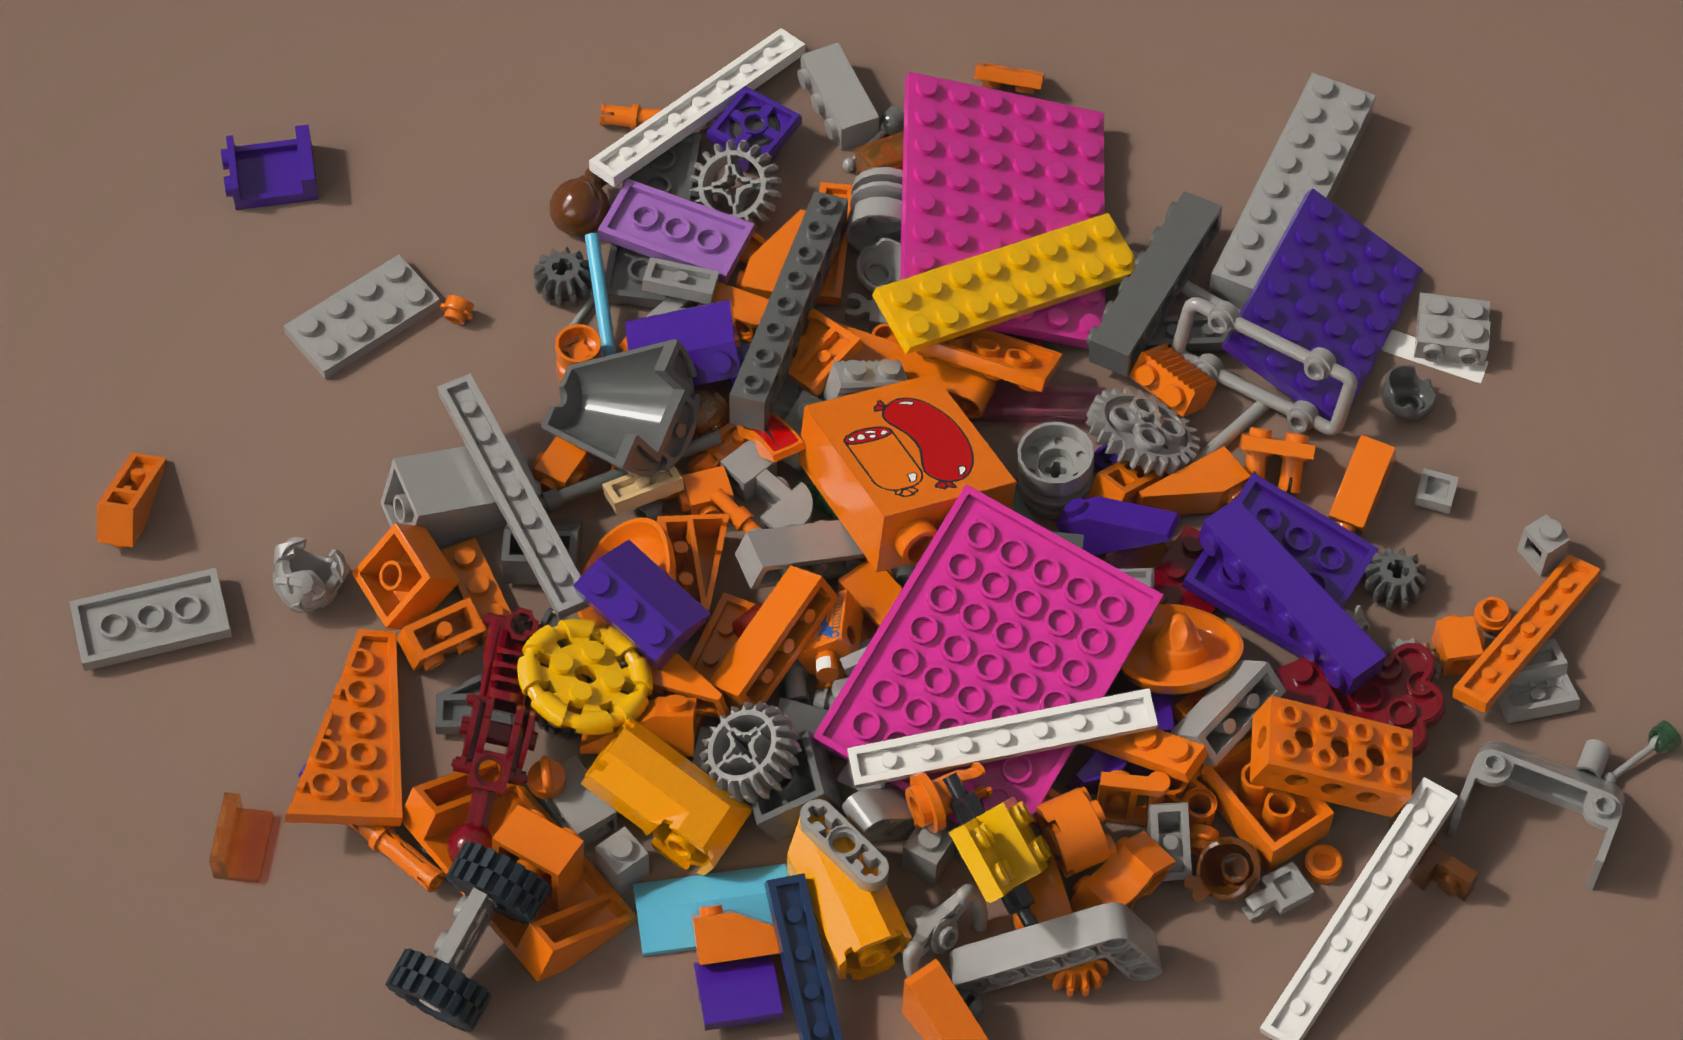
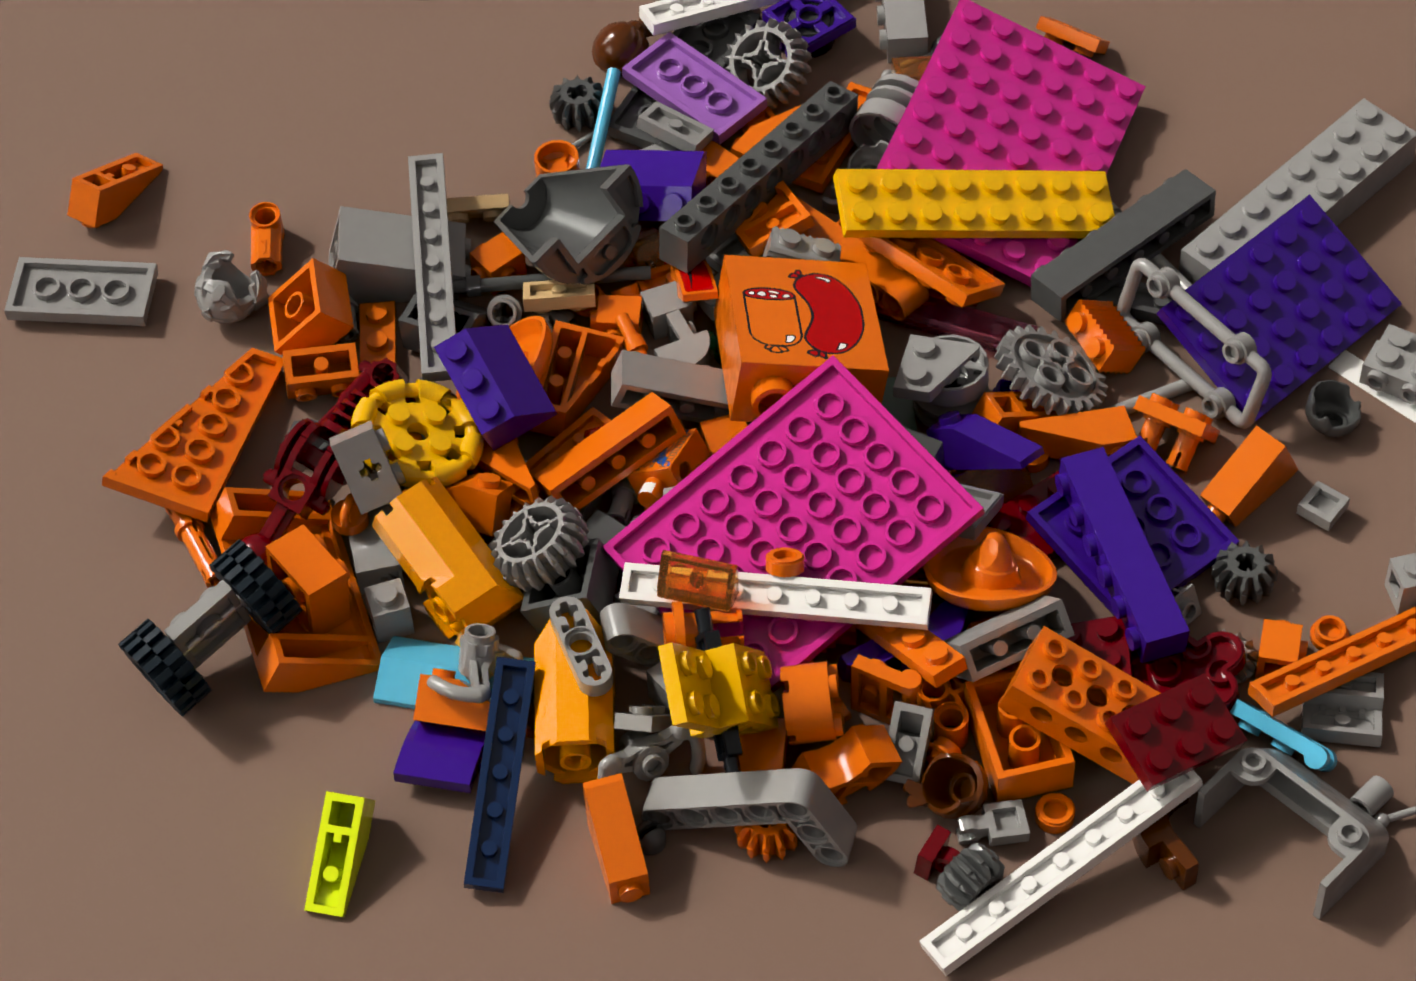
camera: 25 degrees right, 5 degrees down
clear orange panel [209,792,274,883] -> none
light grey plate [283,254,441,380] -> none
orange plate [440,295,474,325] -> none
none -> orange piece [249,202,285,276]
none -> light grey brick [329,421,406,515]
none -> light grey piece [427,623,524,703]
none -> tan plate [447,194,510,223]
none -> light grey cone [487,295,523,326]
none -> light grey plate [614,704,672,732]
none -> clear orange slope [657,550,739,612]
none -> orange tile [766,547,804,577]
none -> light grey wing [893,334,980,403]
none -> dark red tile [914,824,960,881]
none -> dark grey gear [936,843,1005,911]
none -> dark red plate [1105,673,1247,792]
none -> medium azure plate [1230,699,1337,772]

